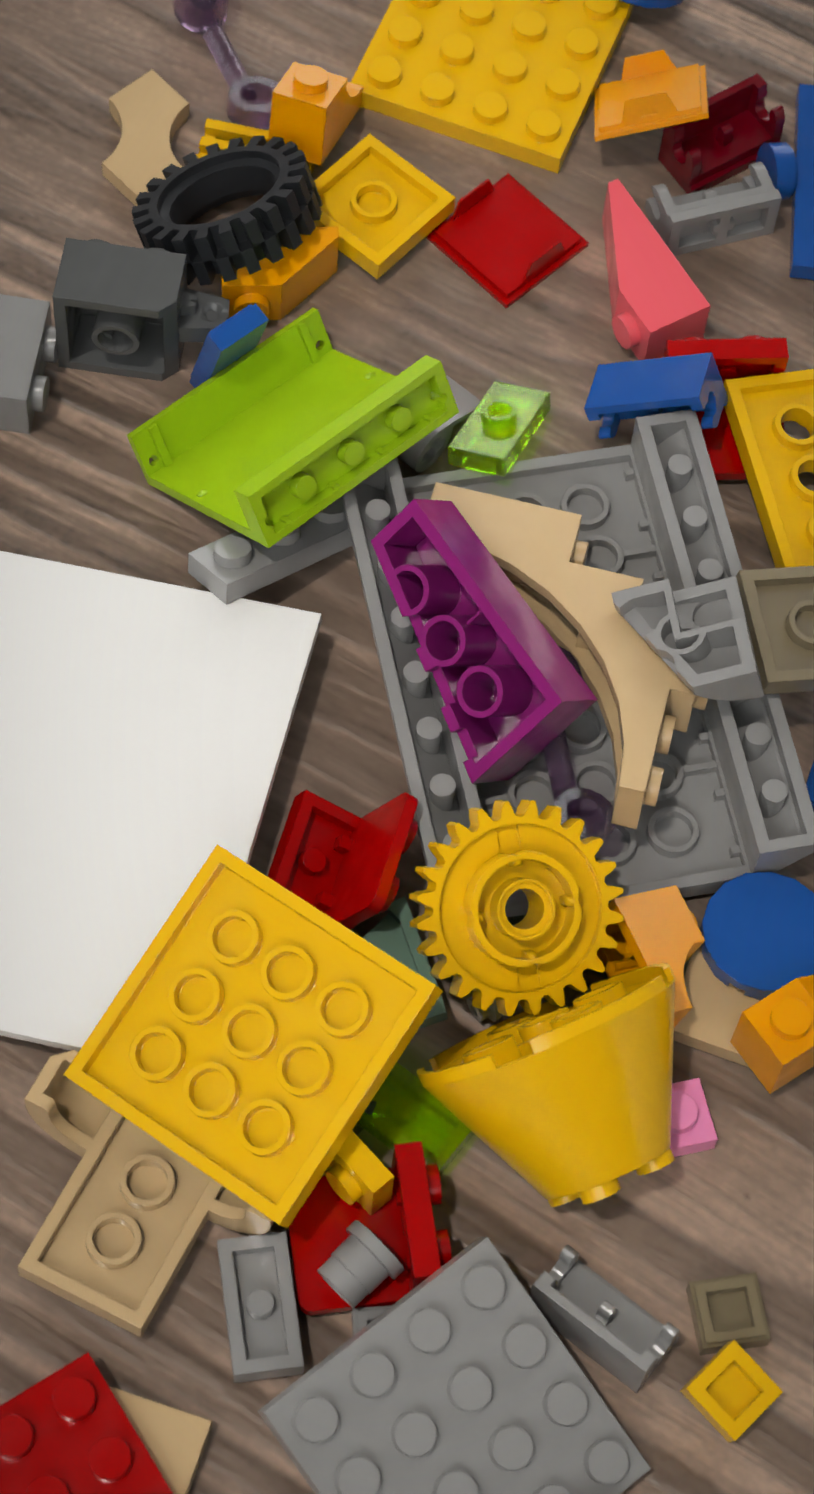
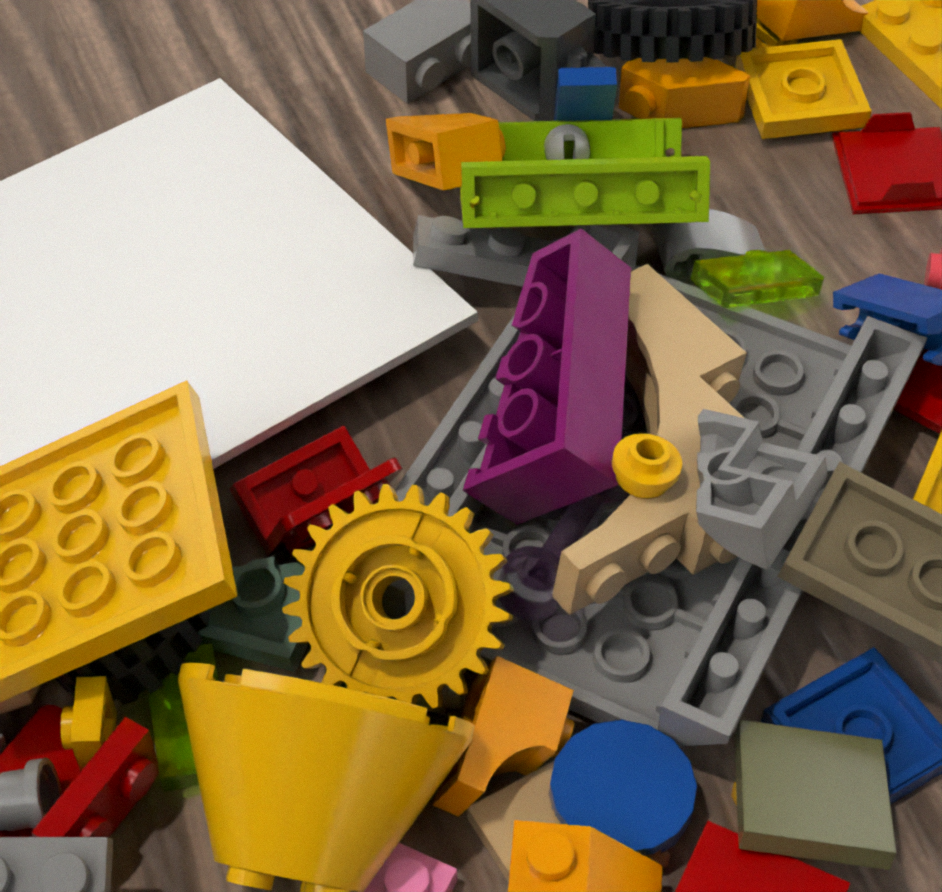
camera: 45 degrees right, 10 degrees down
none -> light orange slope [386,113,506,191]
none -> light grey hinge [544,124,590,160]
none -> yellow plate [612,434,682,499]

